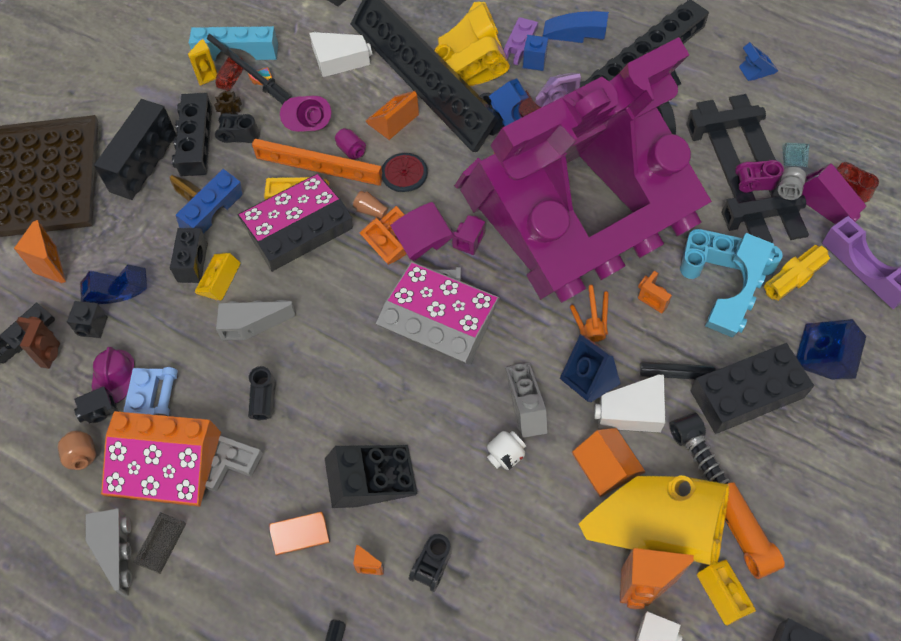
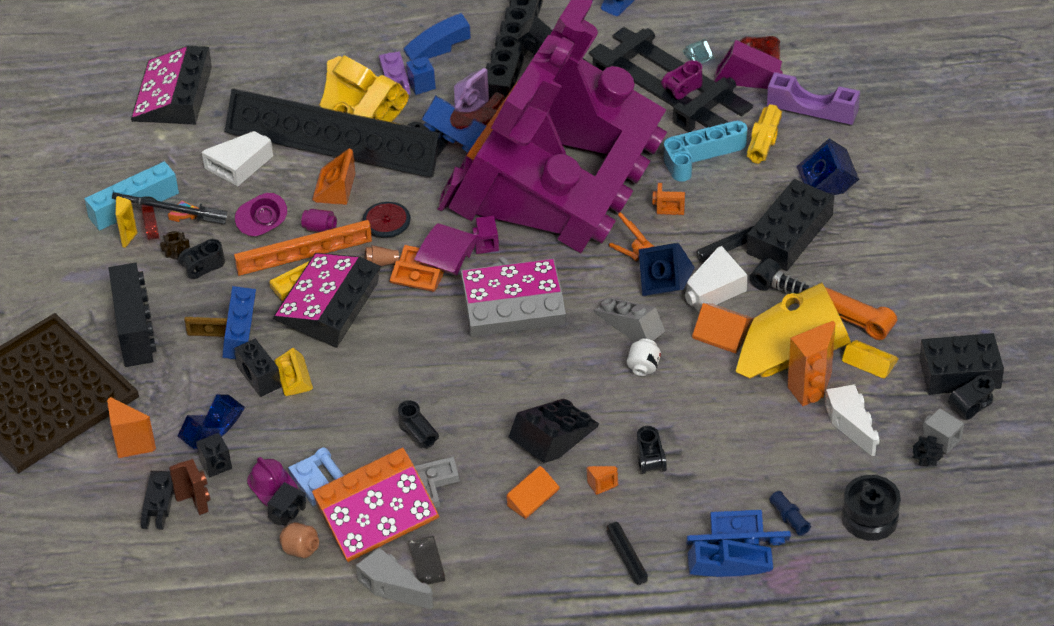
camera: 35 degrees left, 15 degrees down
black brick [172,93,212,177] -> none
light grey slope [216,300,296,340] -> none
medium azure arch [705,233,775,338] -> none
light grey wheel [778,167,807,200] -> none

